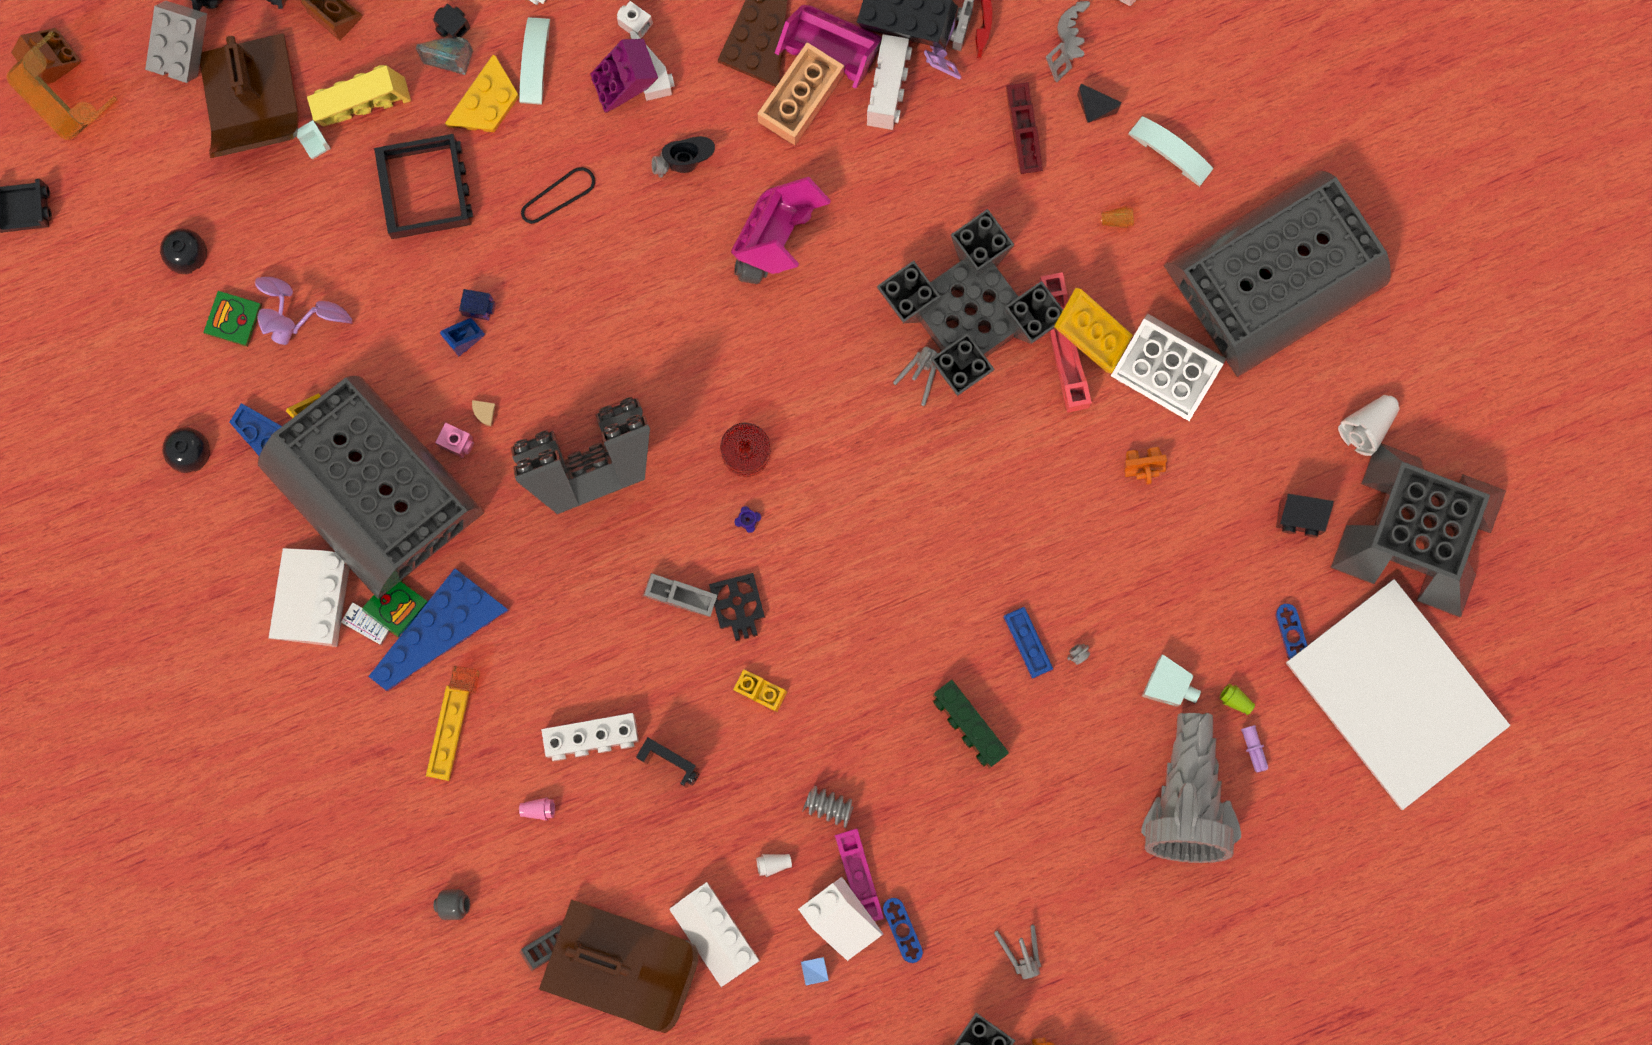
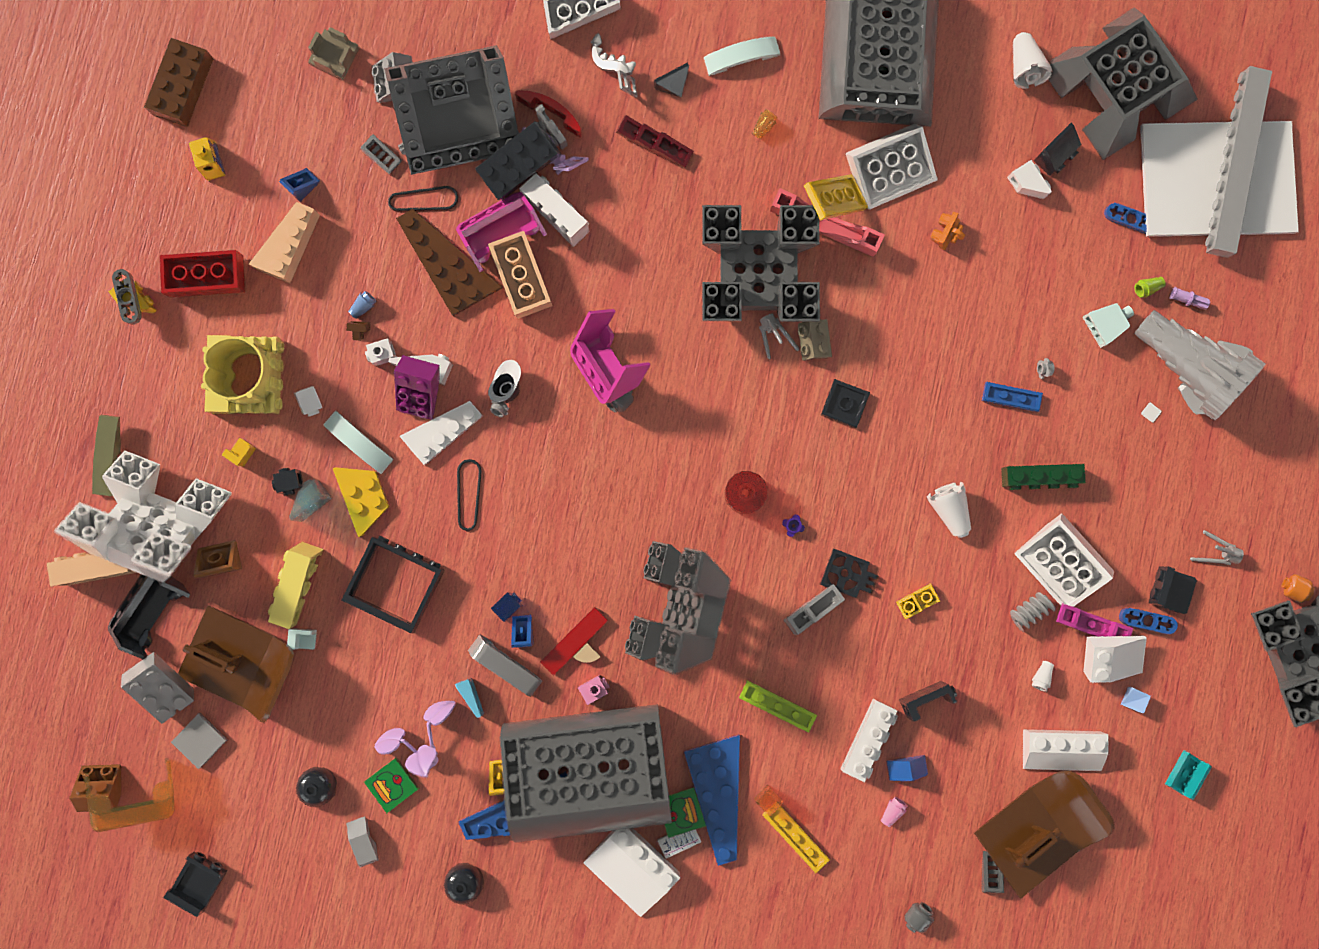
camera: 55 degrees left, 5 degrees up
none -> light grey tile [171,713,228,769]
none -> light grey slope [346,816,378,867]
none -> white wing [400,401,483,465]
none -> medium azure slope [455,678,484,718]
none -> light grey beam [468,634,542,697]
none -> red tile [540,607,608,676]
none -> lime tile [739,680,817,733]
none -> dark tan bracket [798,319,832,361]
none -> black tile [821,379,870,428]
none -> blue slope [886,755,928,781]
none -> white cone [927,482,971,538]
none -> white slope [1007,160,1052,199]
none -> white slope [1015,513,1114,607]
none -> white sticker [1141,402,1161,422]
none -> black bracket [1148,566,1197,614]
none -> light grey brick [1205,66,1272,258]

